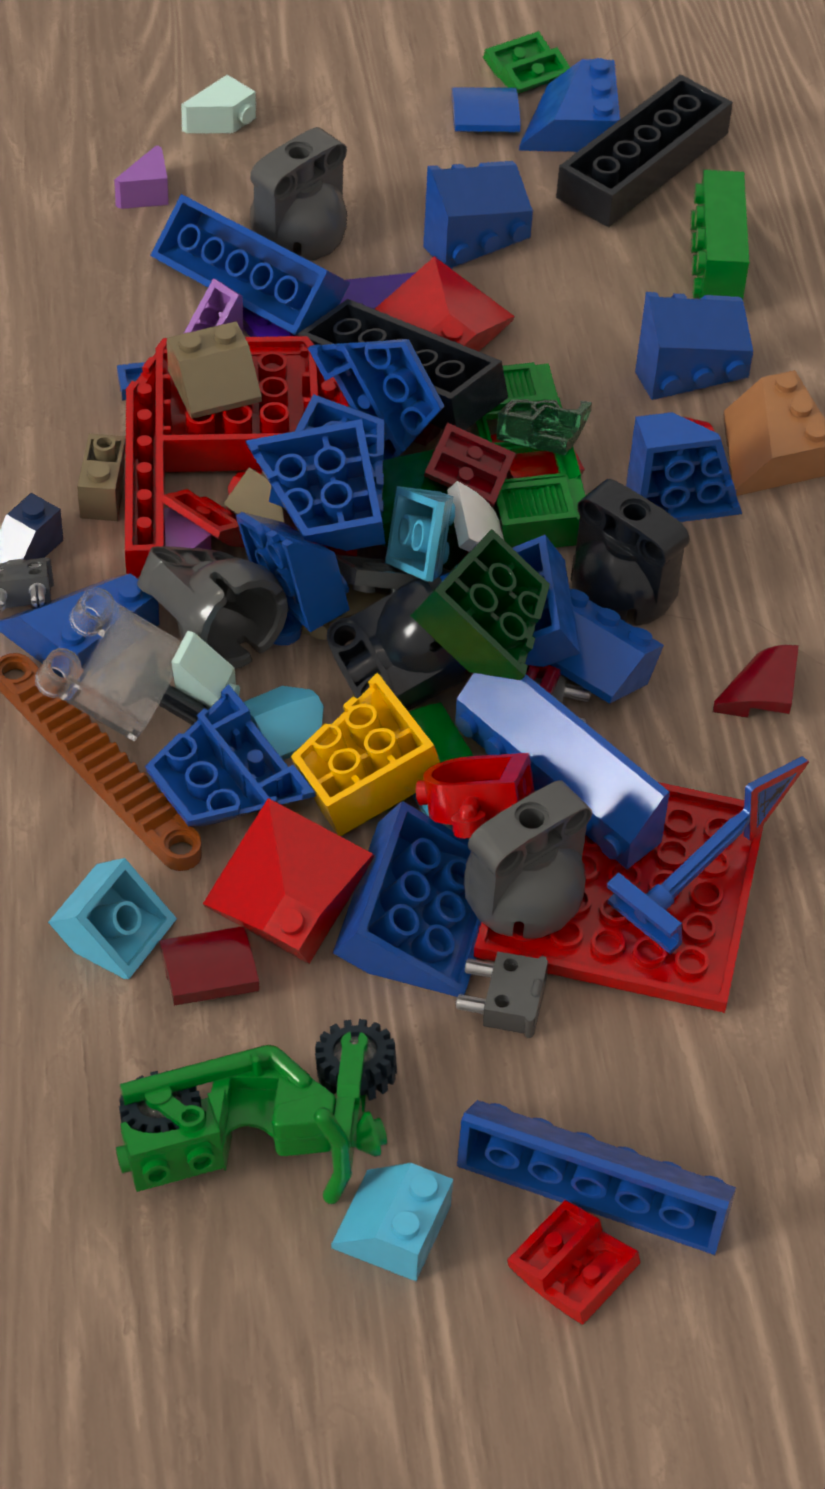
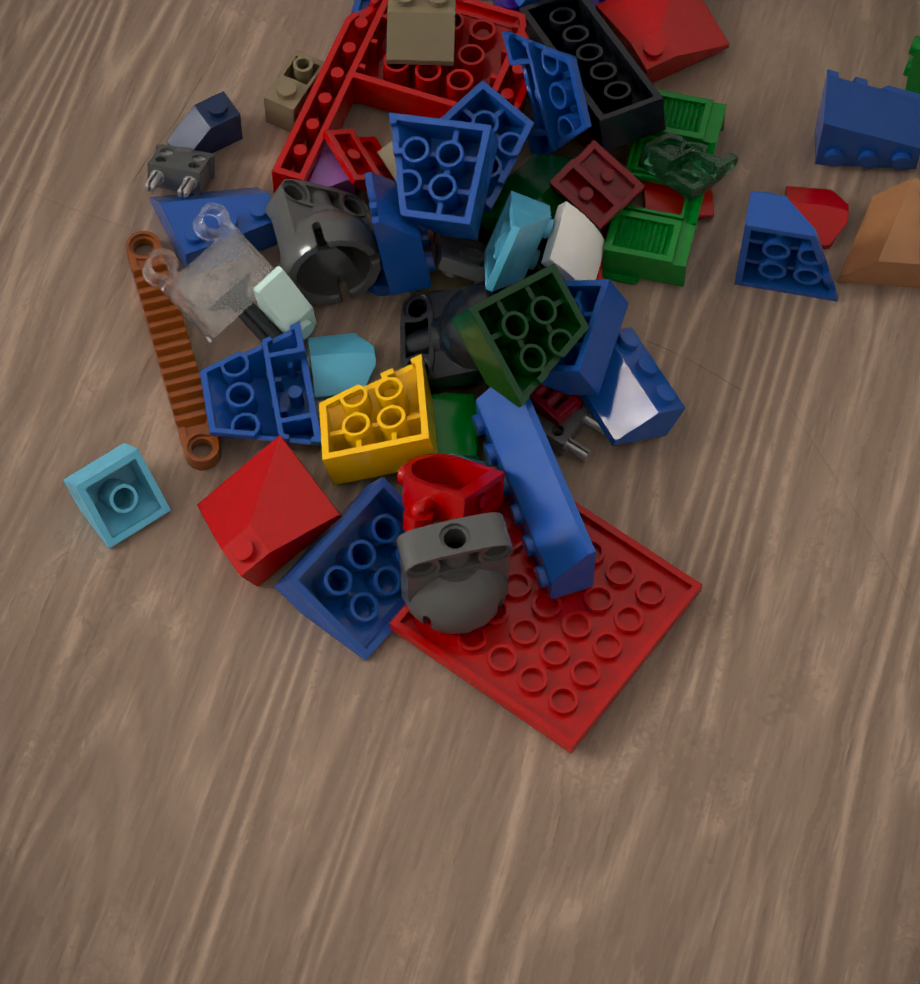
camera: 25 degrees right, 10 degrees up
green piece [115,1019,397,1204] -> none
dark red slope [159,926,259,1006] -> none
medium azure slope [331,1163,453,1281] -> none
dark grey piece [456,951,548,1038] -> none
blue slope [457,1100,736,1255] -> none
red slope [507,1200,641,1325] -> none
black piece [571,479,690,626] -> none
blue piece [607,756,809,955] -> none
dark red slope [713,645,799,718] -> none

